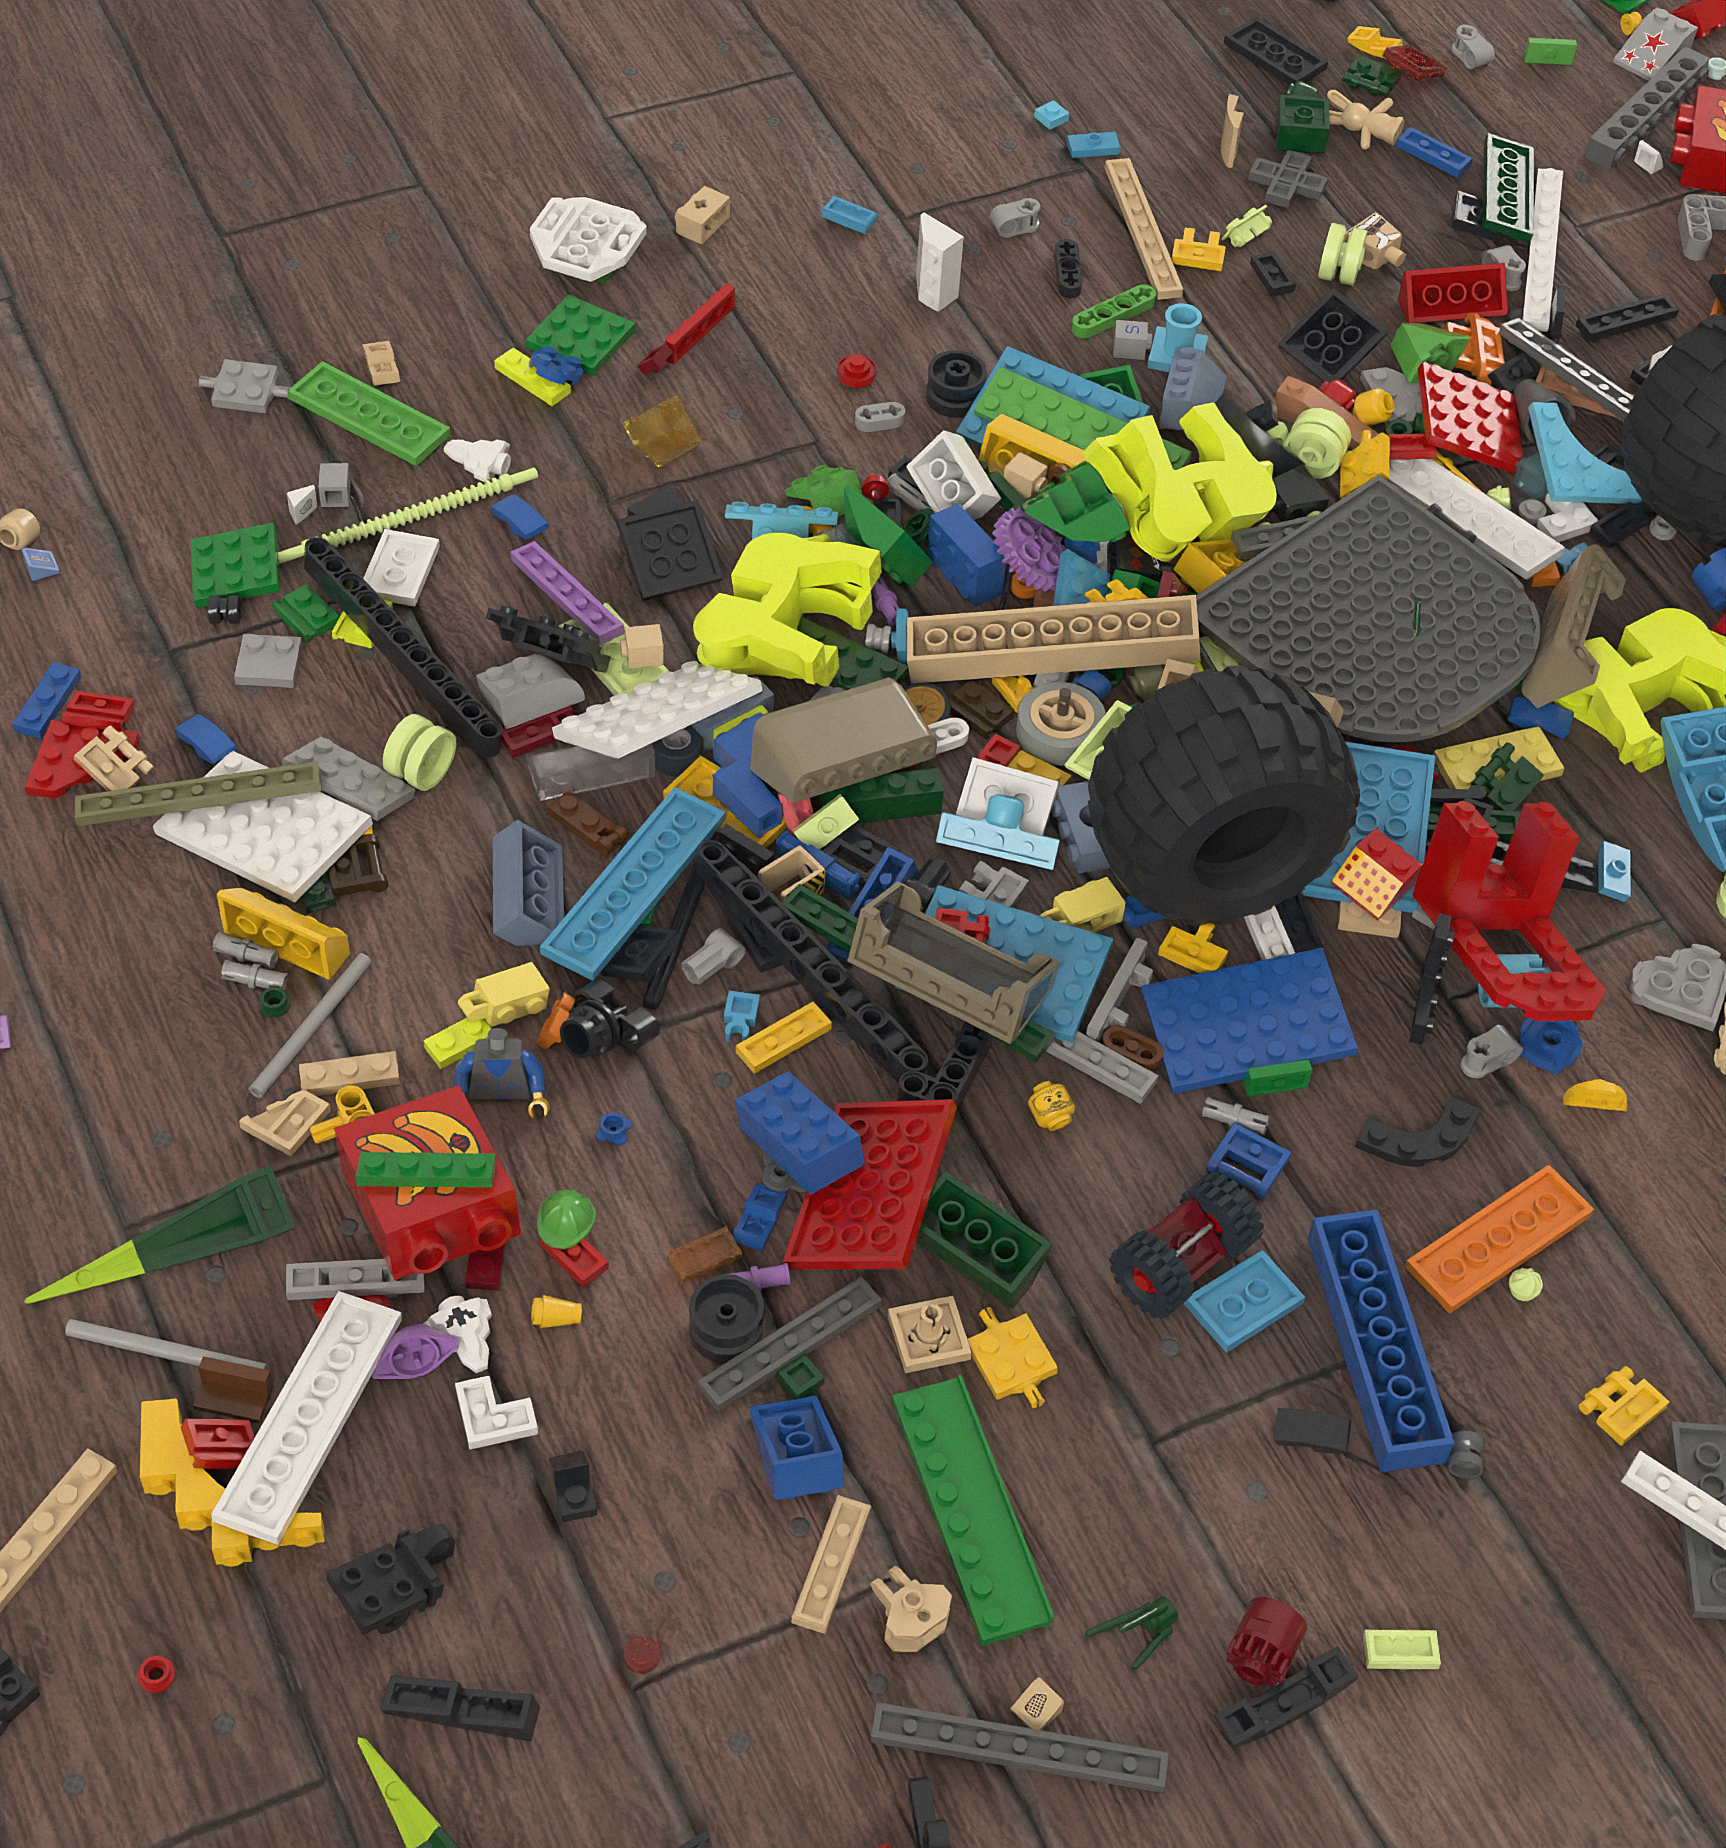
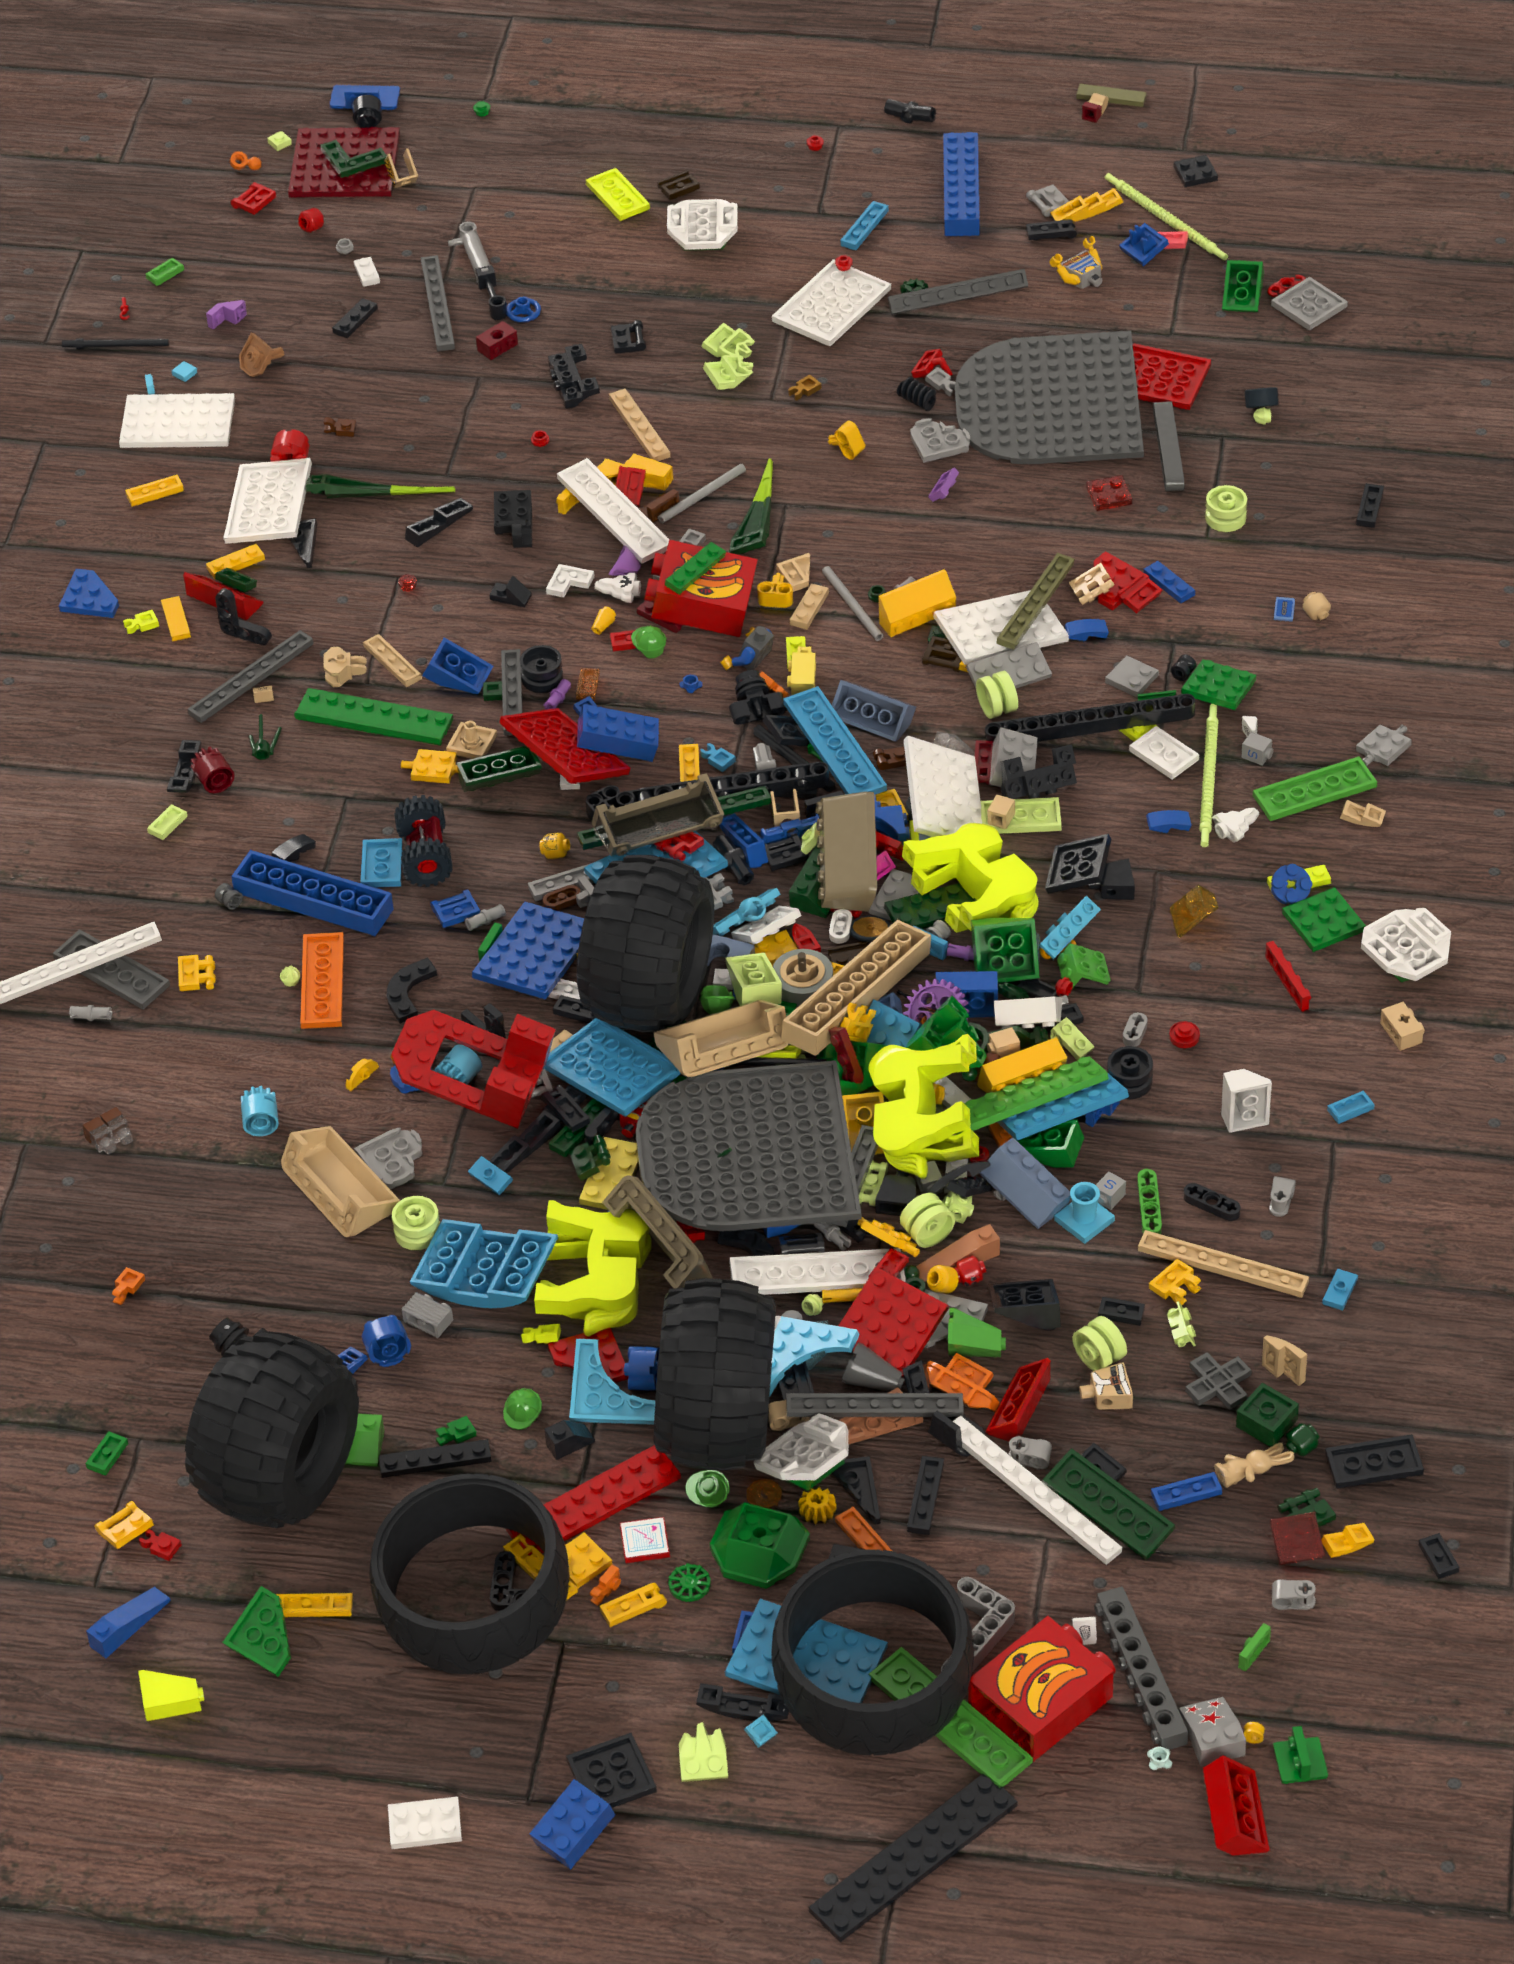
camera: 130 degrees right, 5 degrees down
medium lavender plate [510,541,625,645] -> none
dark red plate [637,343,673,374] -> none
medium azure plate [1034,100,1069,130] -> none
slope [1331,828,1422,921] -> none

